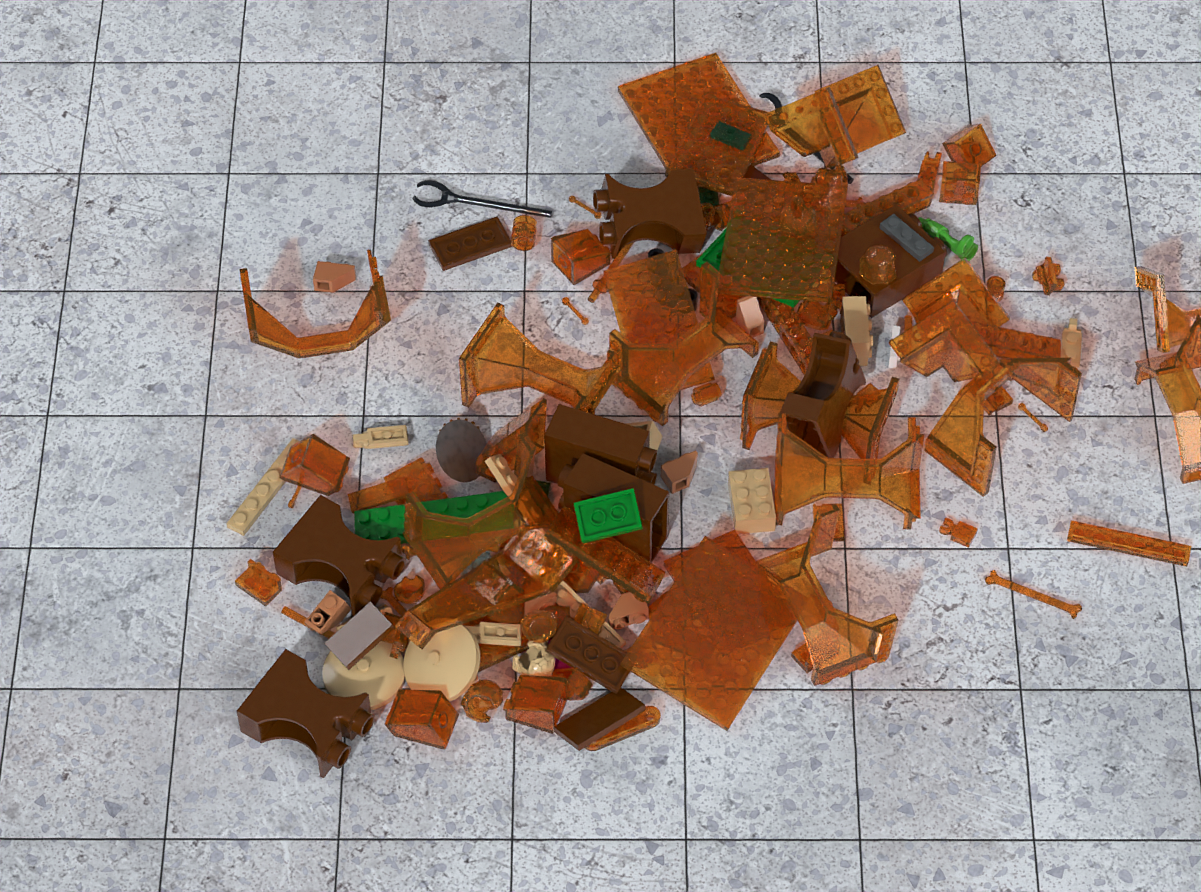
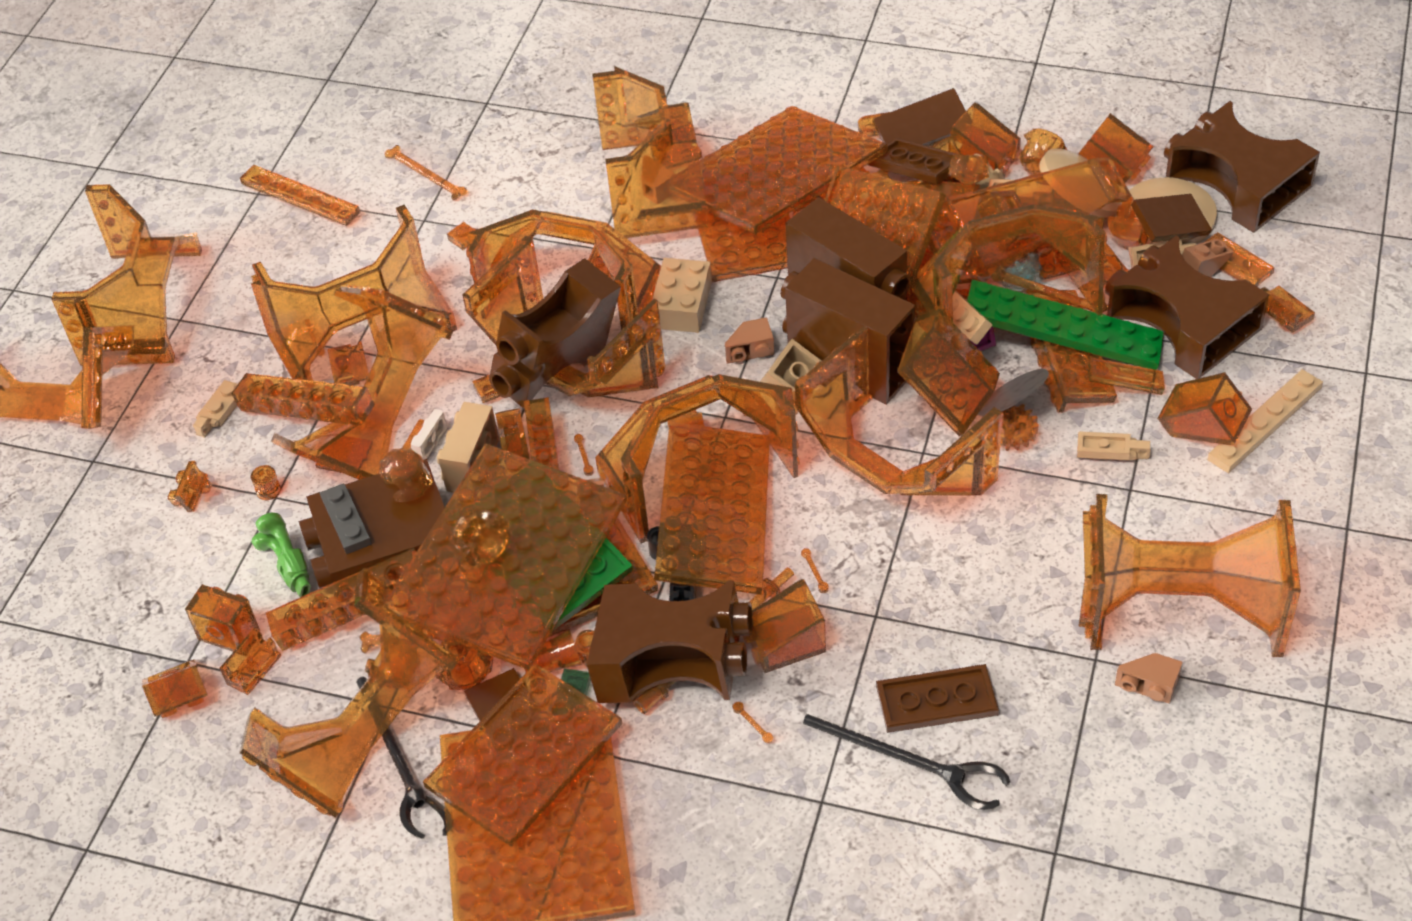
camera: 160 degrees left, 5 degrees down
clear orange wheel [511,215,537,251] -> none
green plate [574,488,643,544] -> none
clear green plate [710,121,752,151] -> none
none -> clear orange tile [1205,232,1275,285]

